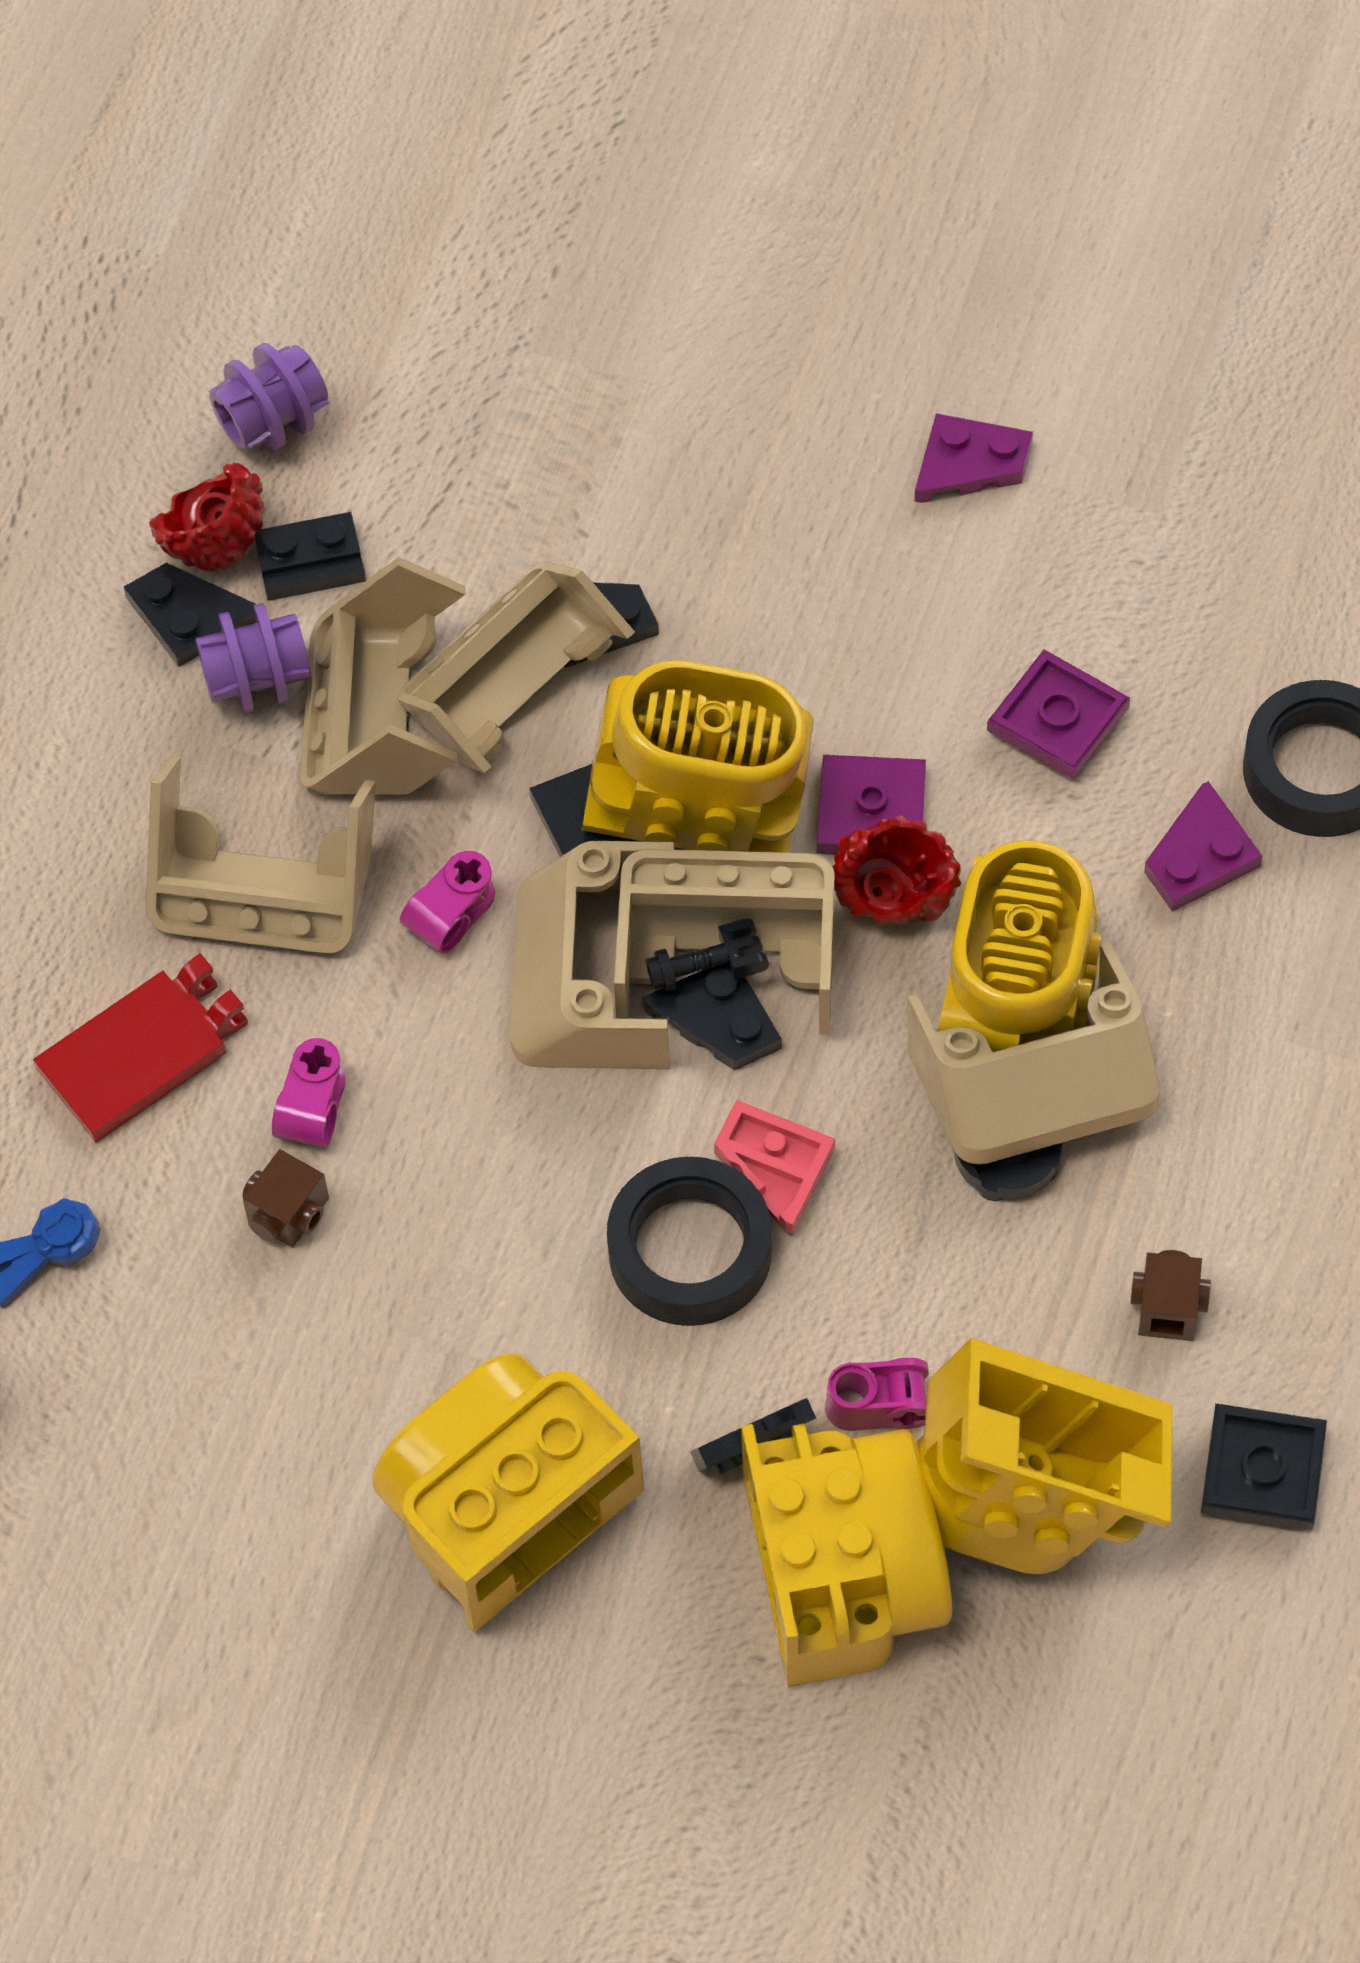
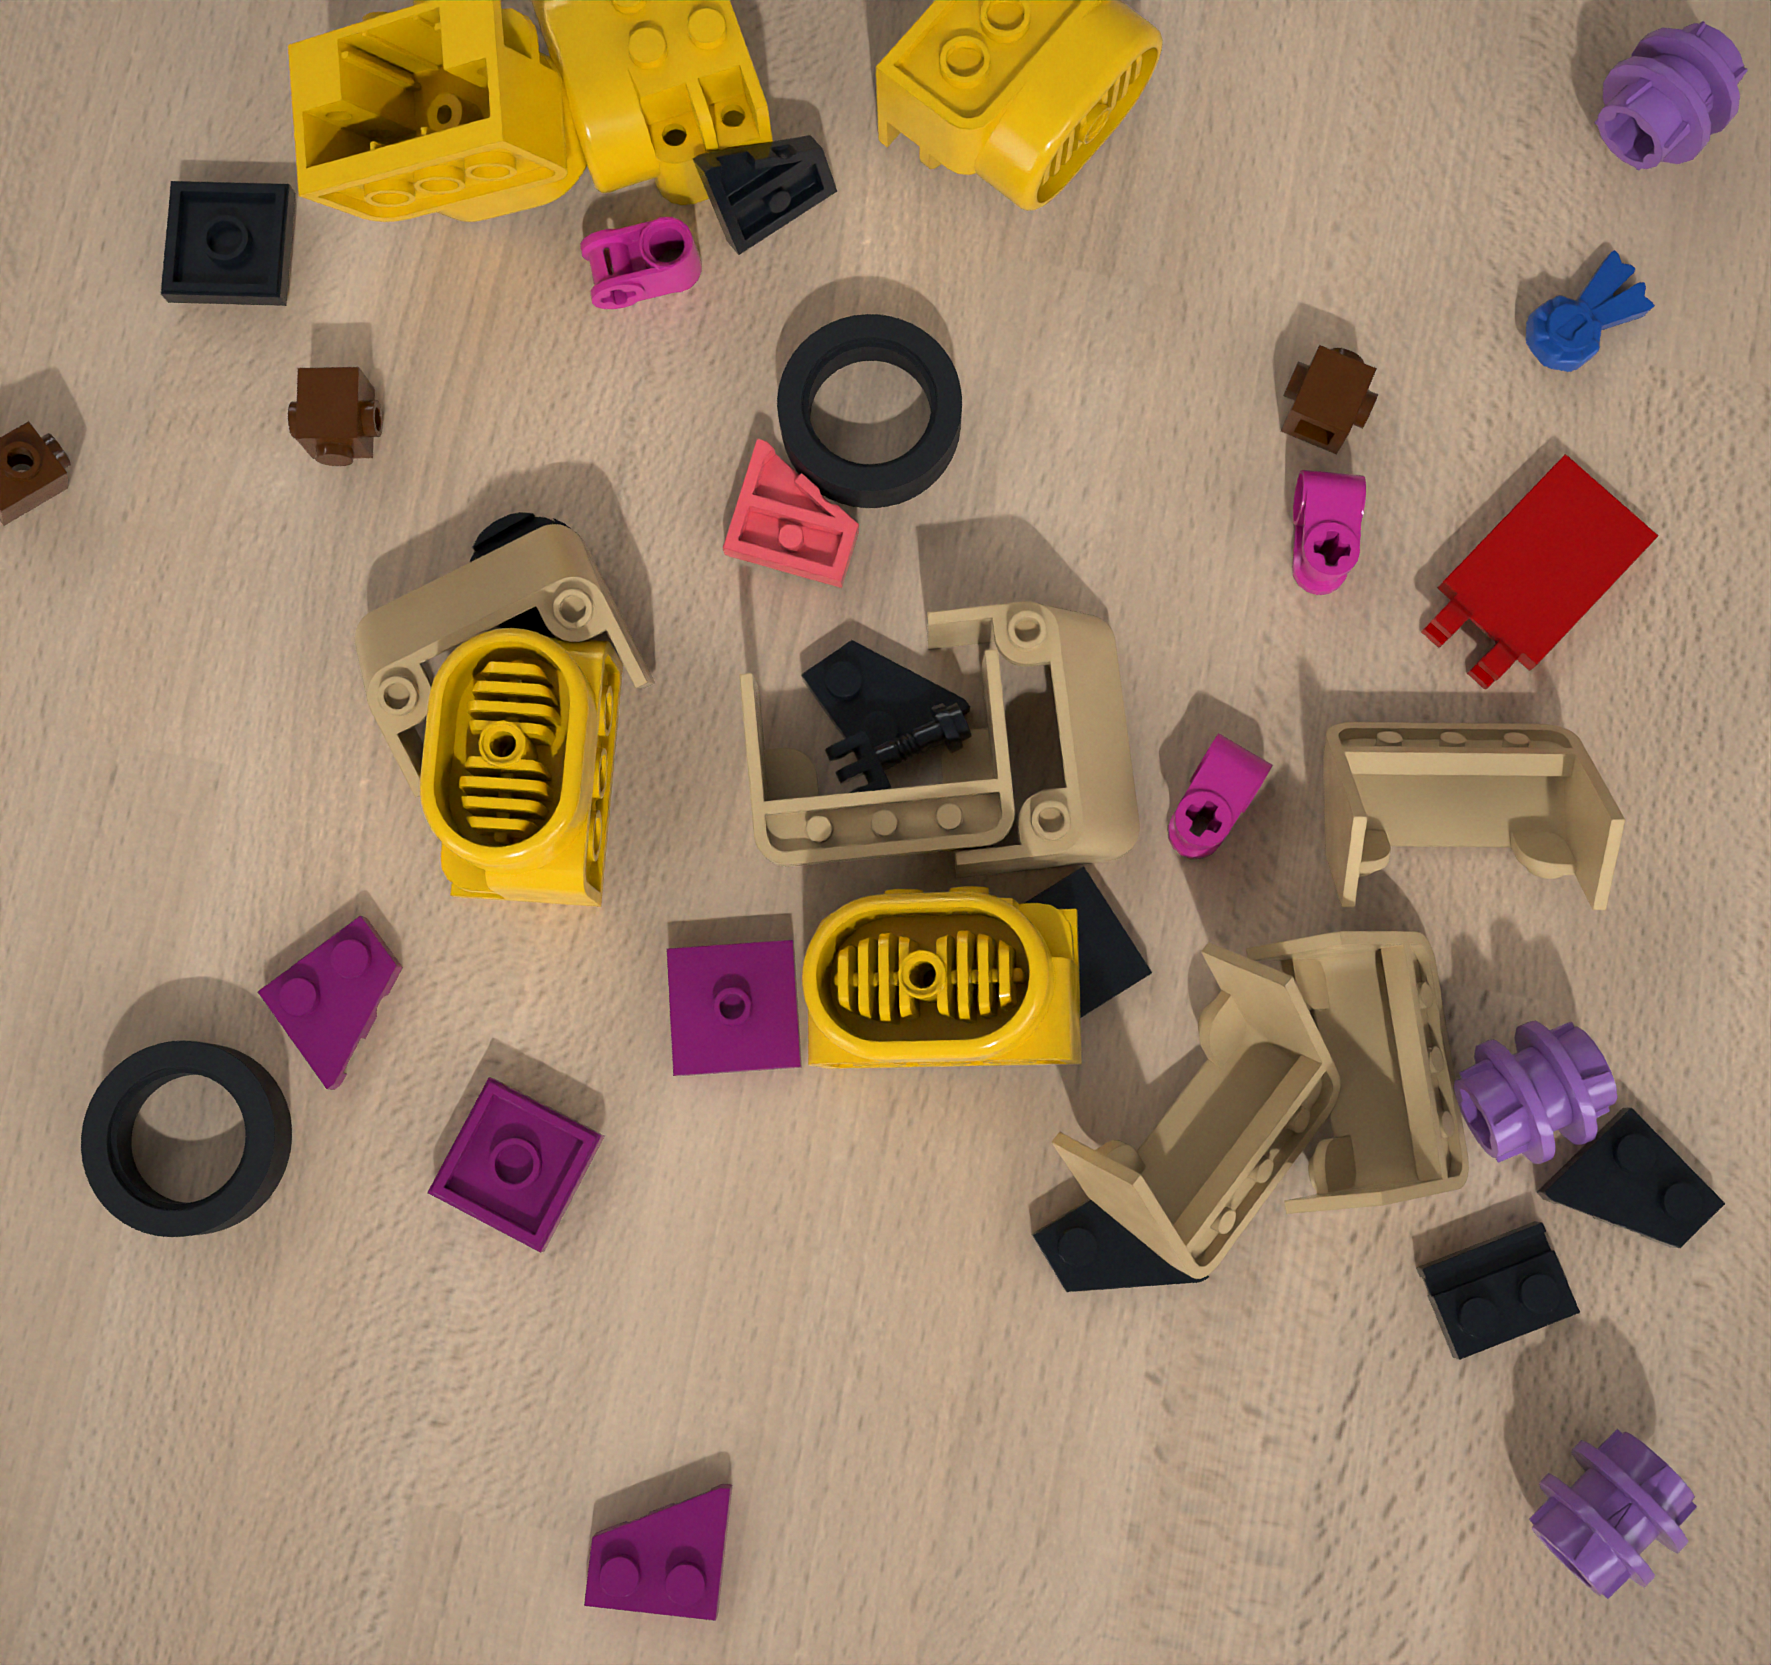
camera: 175 degrees right, 20 degrees up
red hair [149,463,265,572] -> none
red hair [832,815,962,925] -> none

